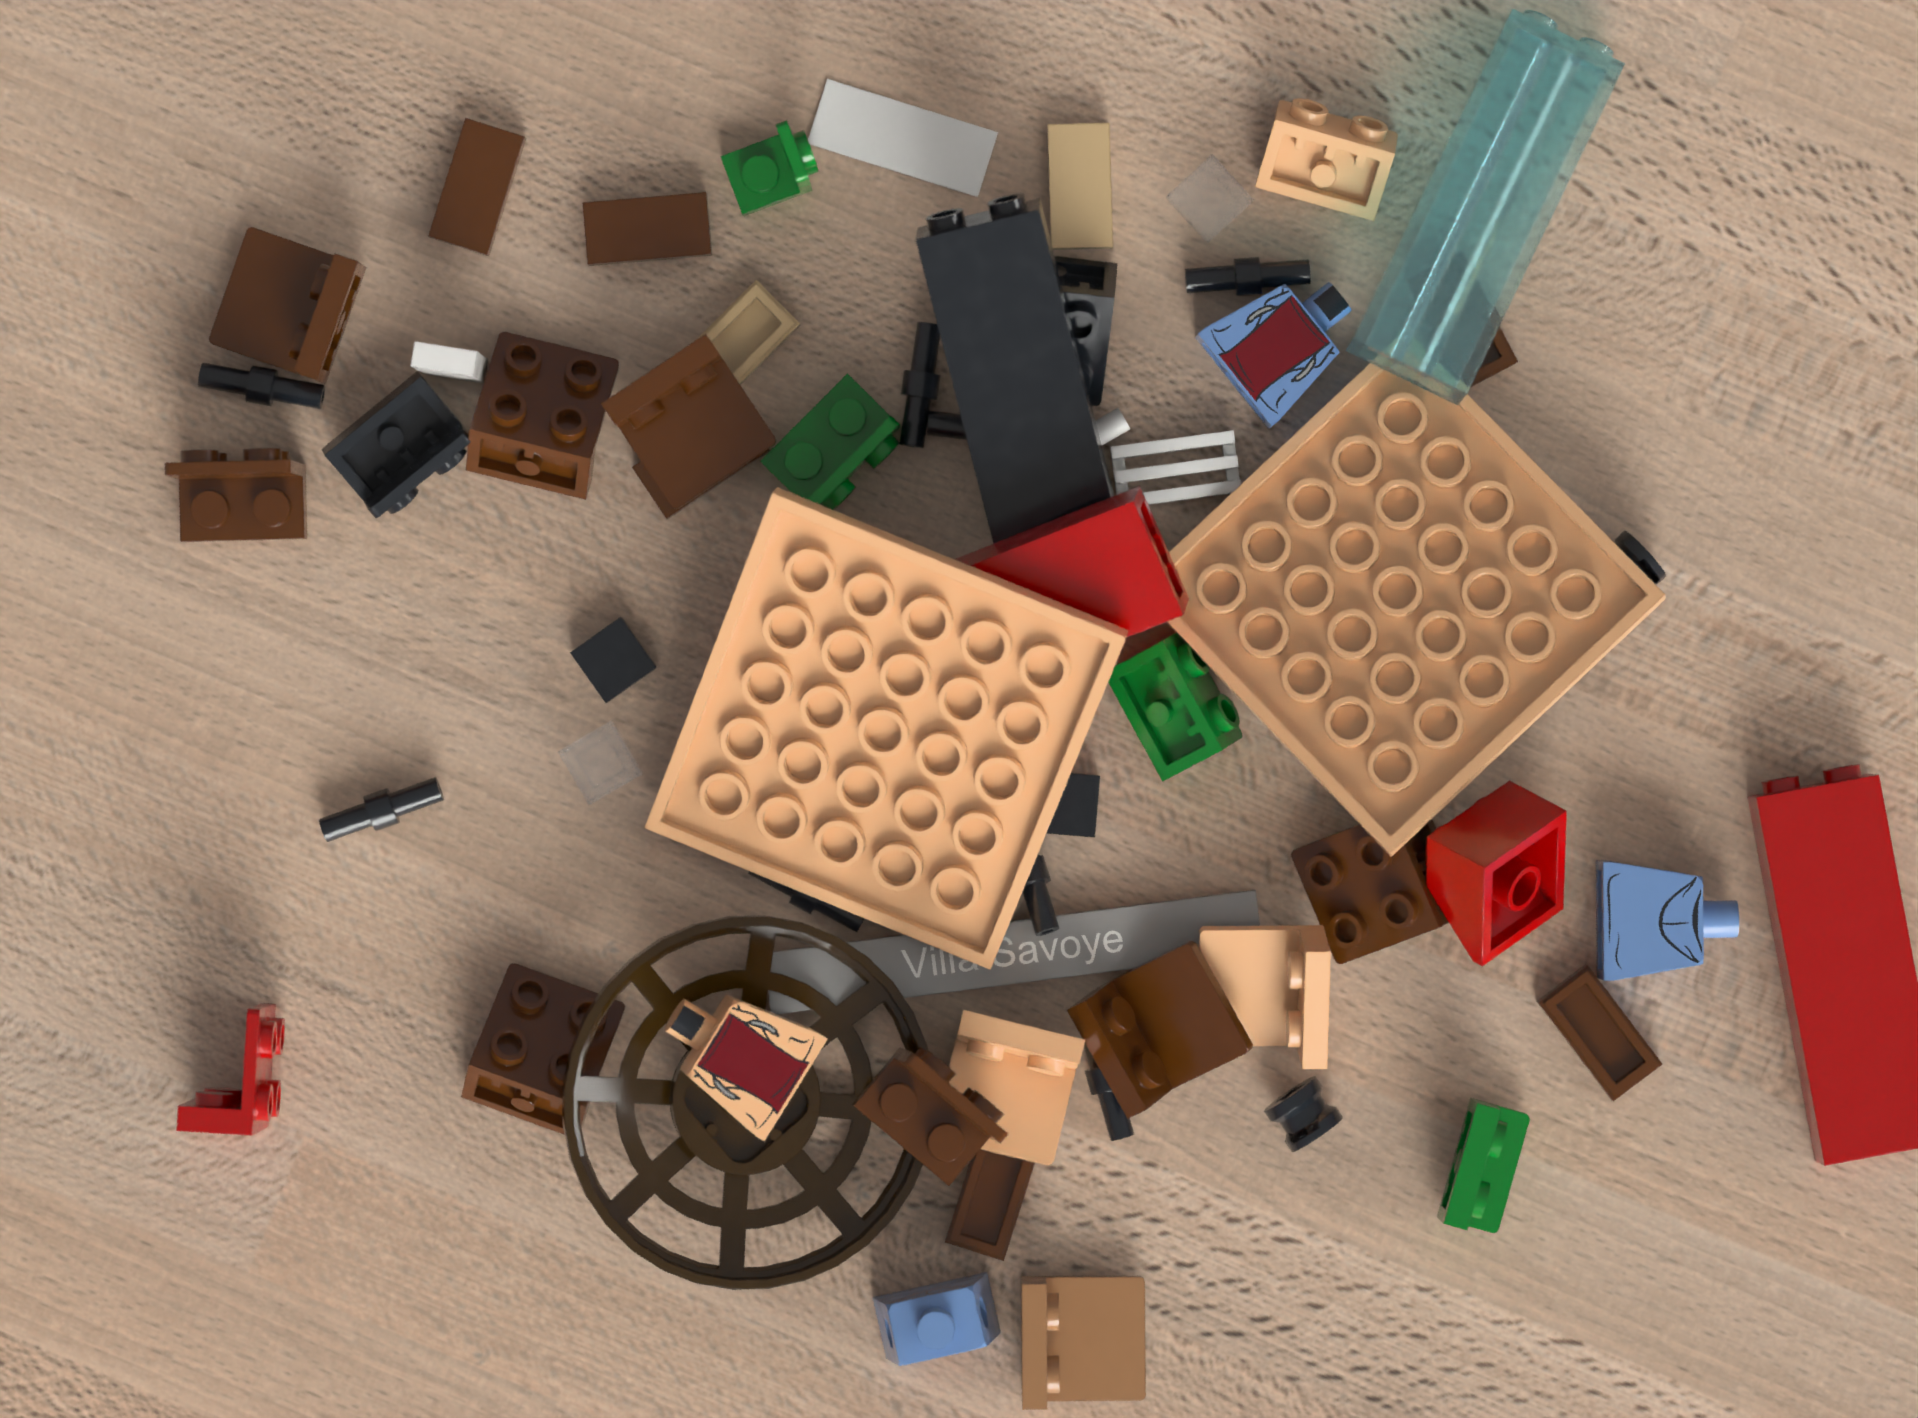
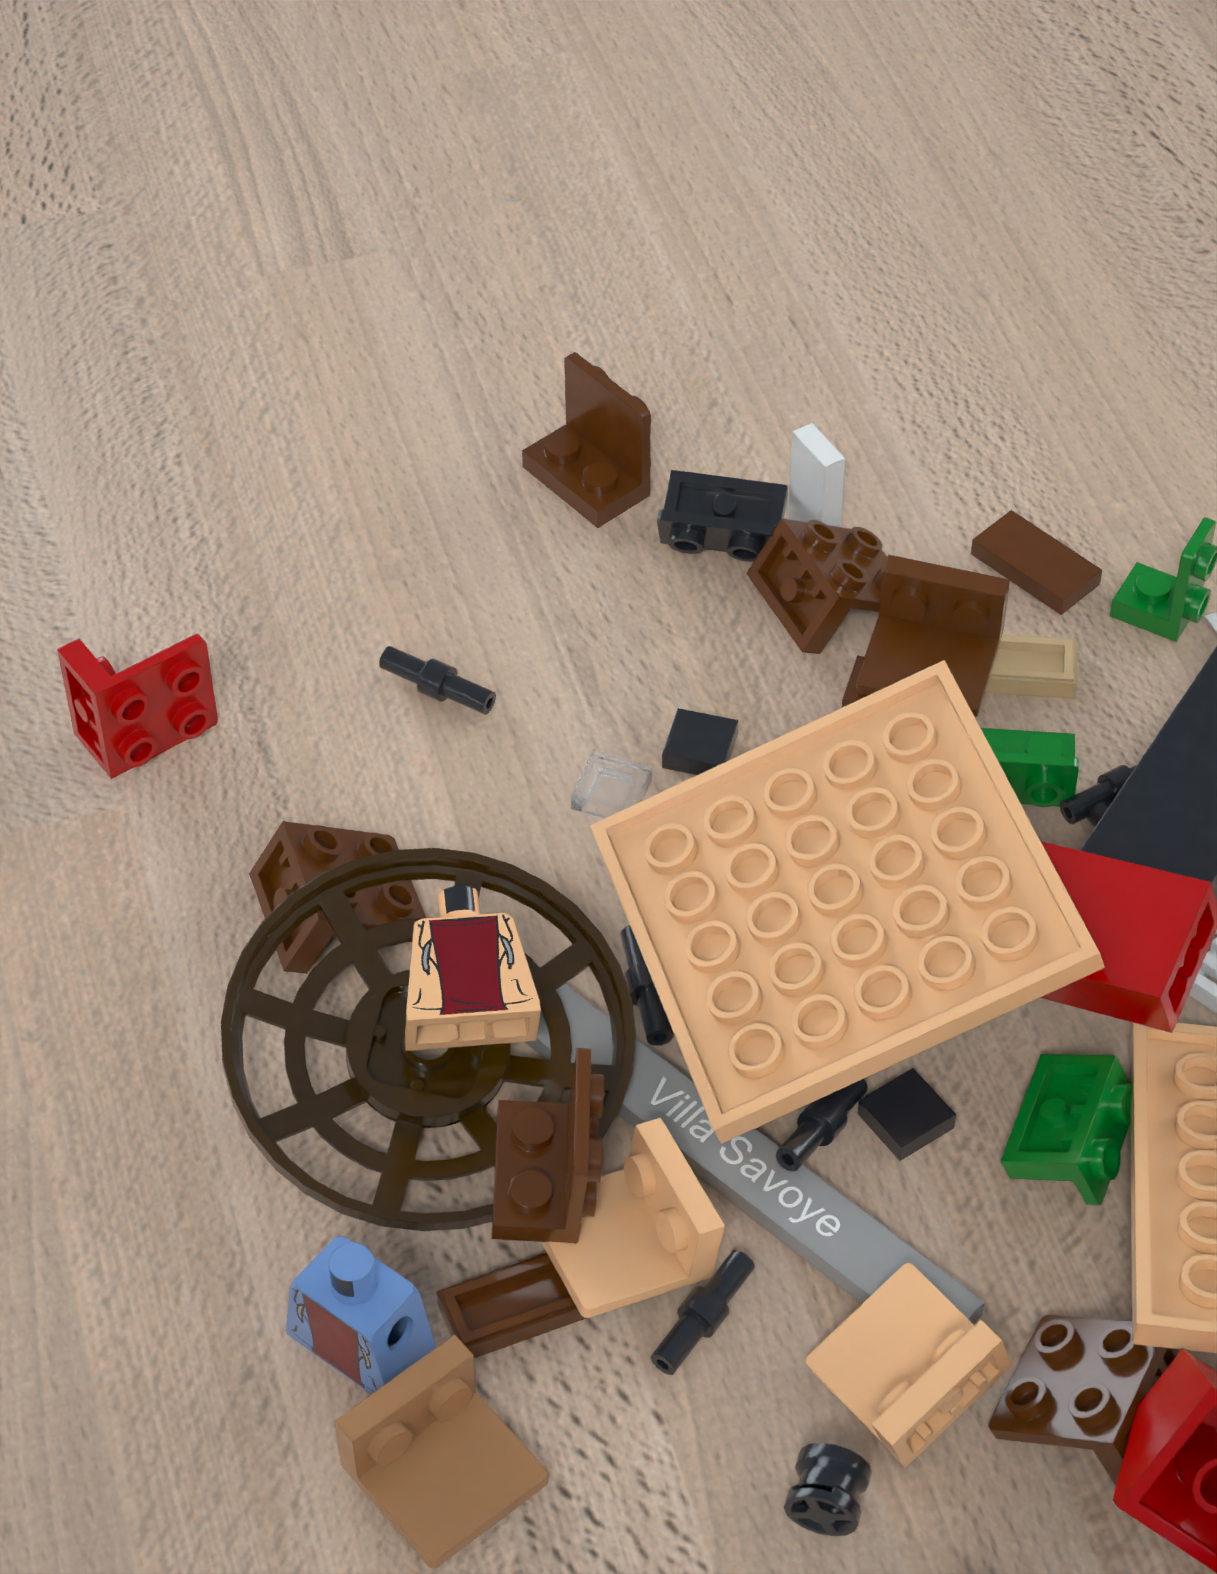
camera: 50 degrees right, 40 degrees down
black bar [198,362,325,409] -> none
reddish brown bracket [209,227,367,384] -> none
reddish brown tile [428,118,526,256] -> none
reddish brown bracket [1067,941,1253,1119] -> none

